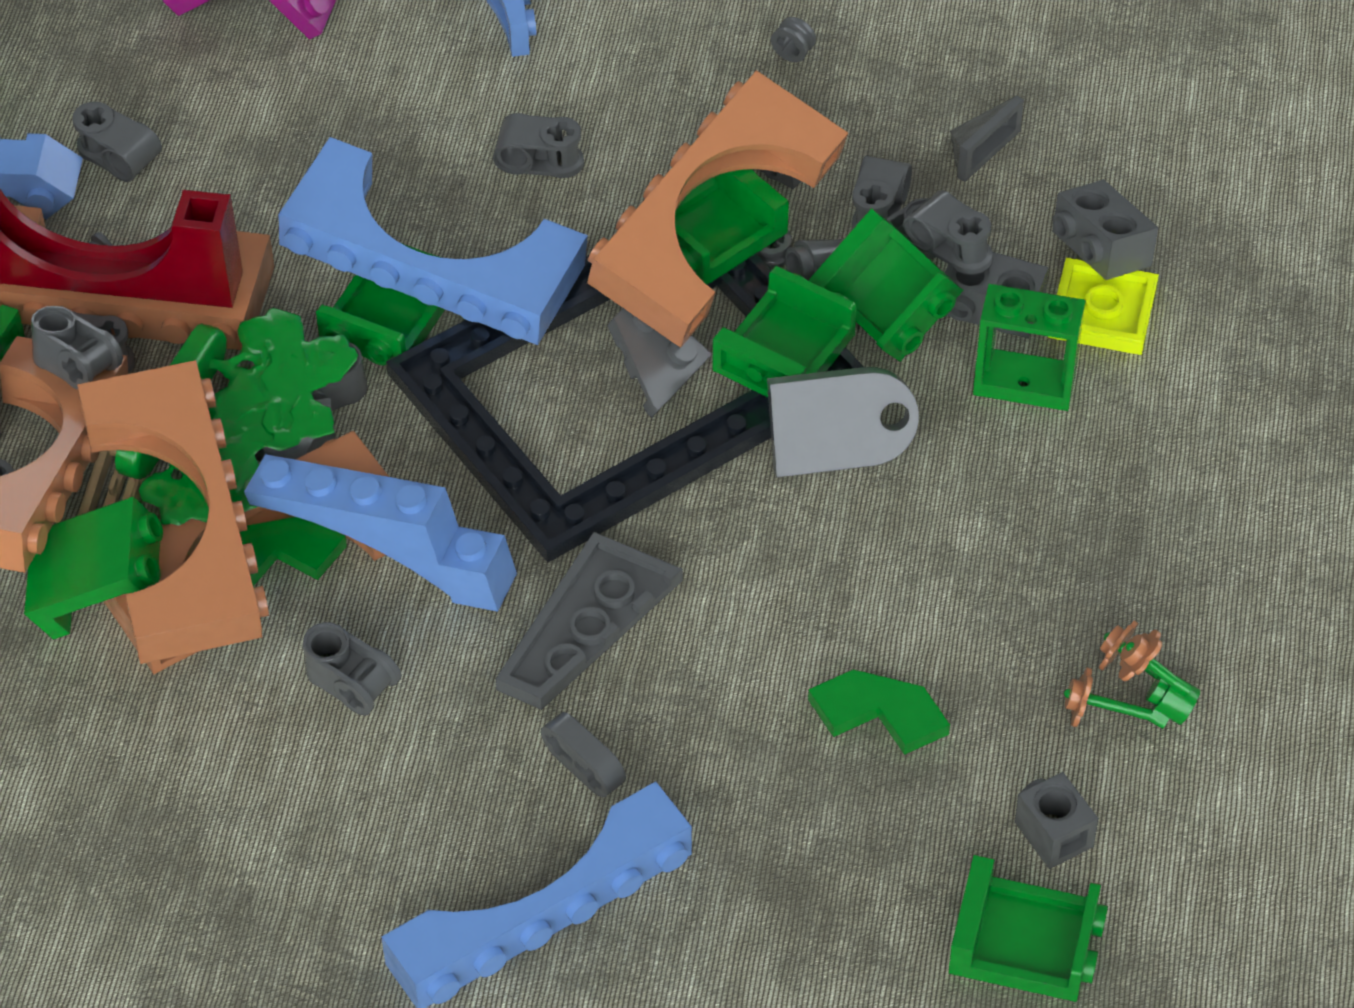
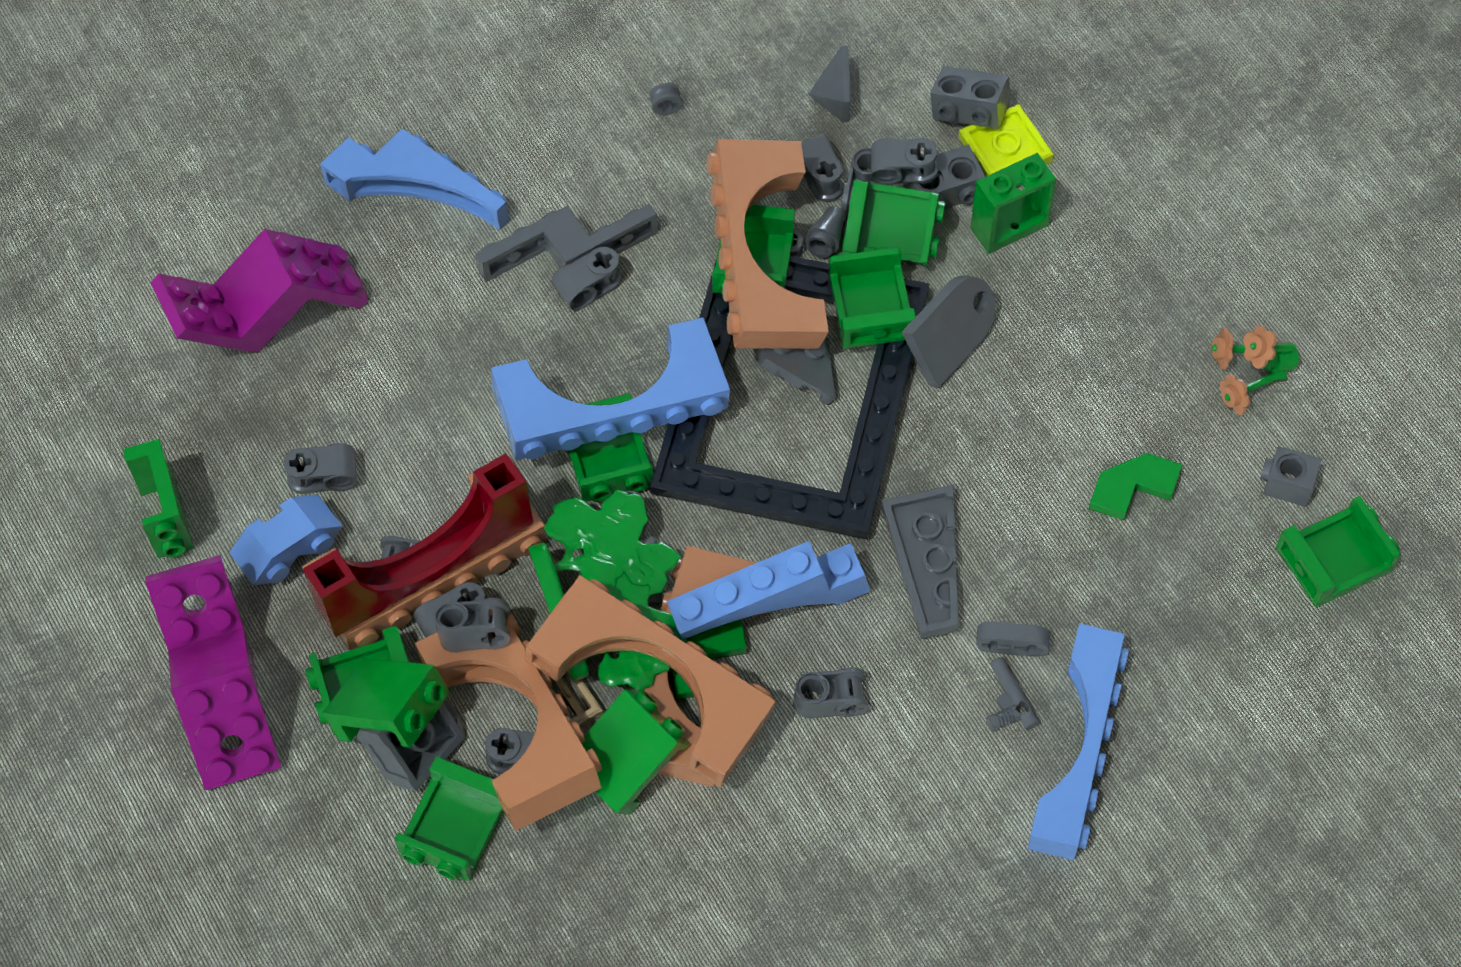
camera: 40 degrees left, 10 degrees up
none -> dark grey bracket [475,204,658,283]
none -> dark grey hose [986,657,1039,731]

